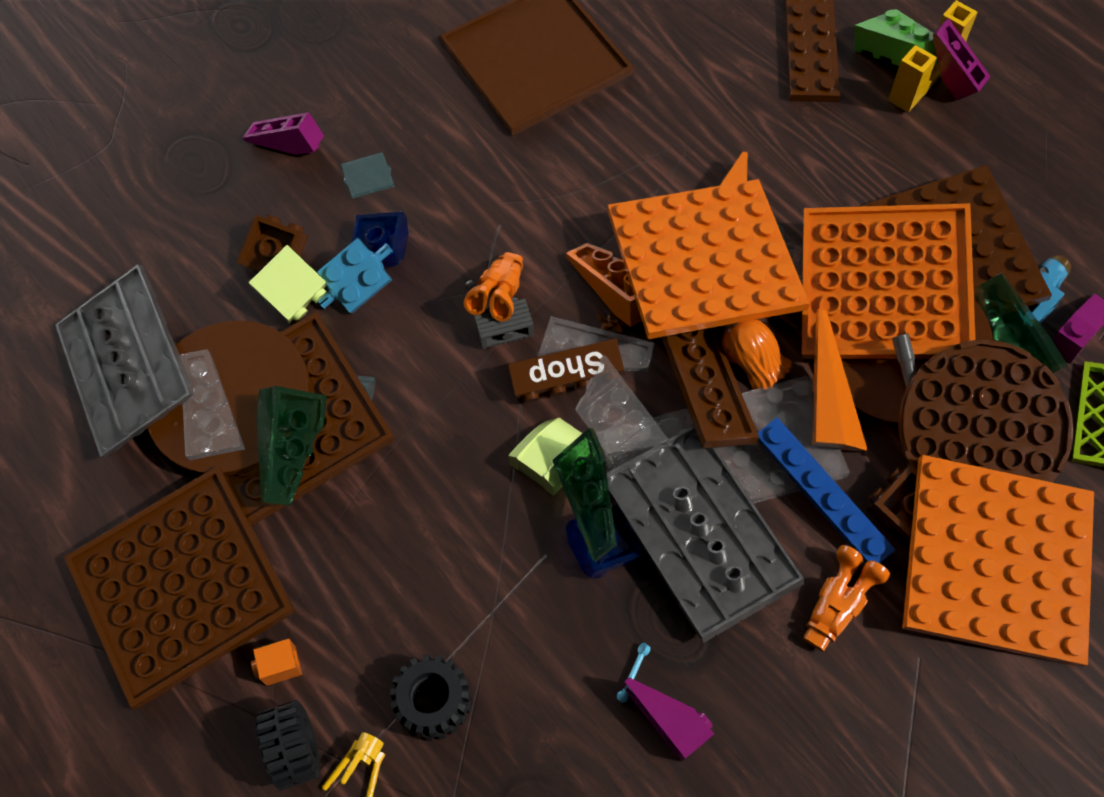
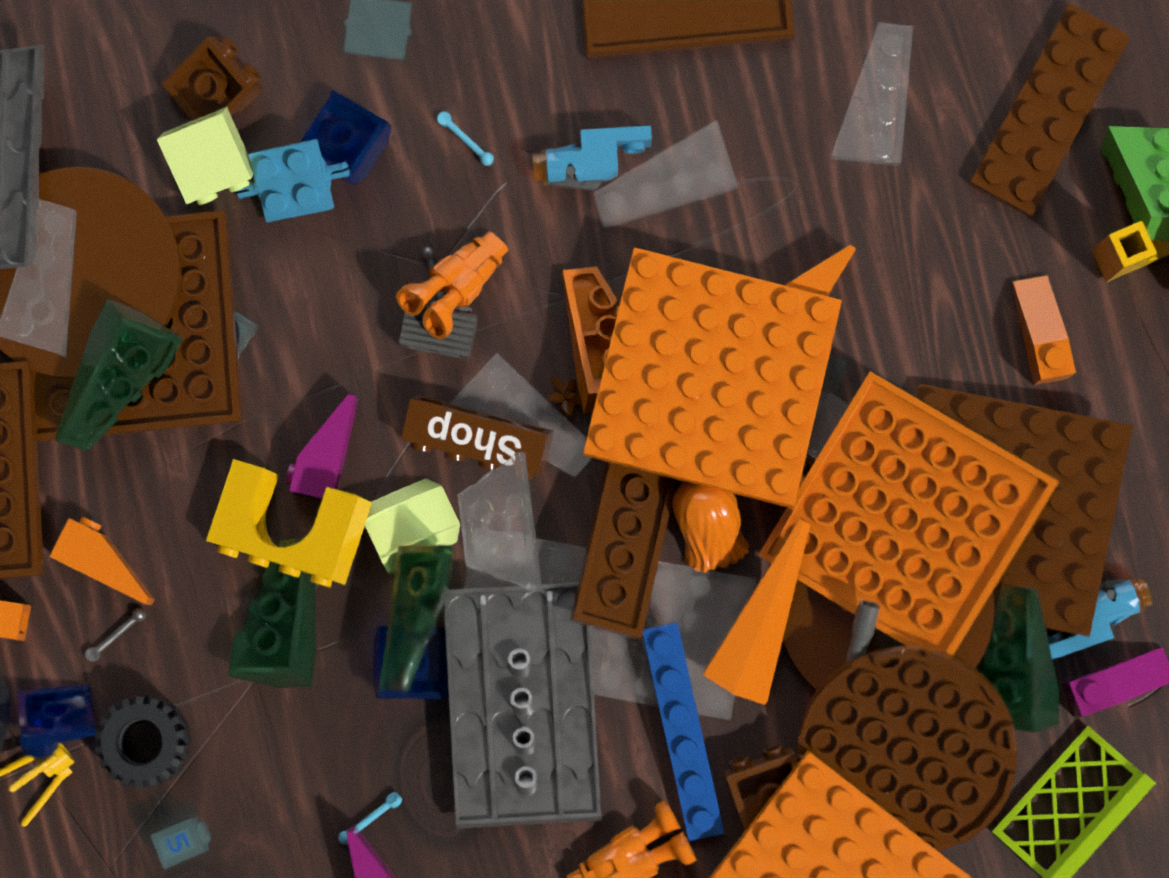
camera: 25 degrees right, 20 degrees up
none -> clear blue slope [17,684,96,758]
none -> orange slope [49,516,155,606]
none -> flat silver hinge [85,608,146,662]
none -> clear light blue brick [150,817,211,869]
none -> yellow arch [206,459,372,588]
none -> clear green wedge [228,538,316,688]
none -> magenta slope [286,394,358,500]
none -> medium azure hinge [437,112,494,166]
none -> dark azure plate [533,126,652,191]
none -> clear wing [593,120,738,229]
none -> clear wing [830,23,913,166]
none -> orange slope [1012,275,1076,385]

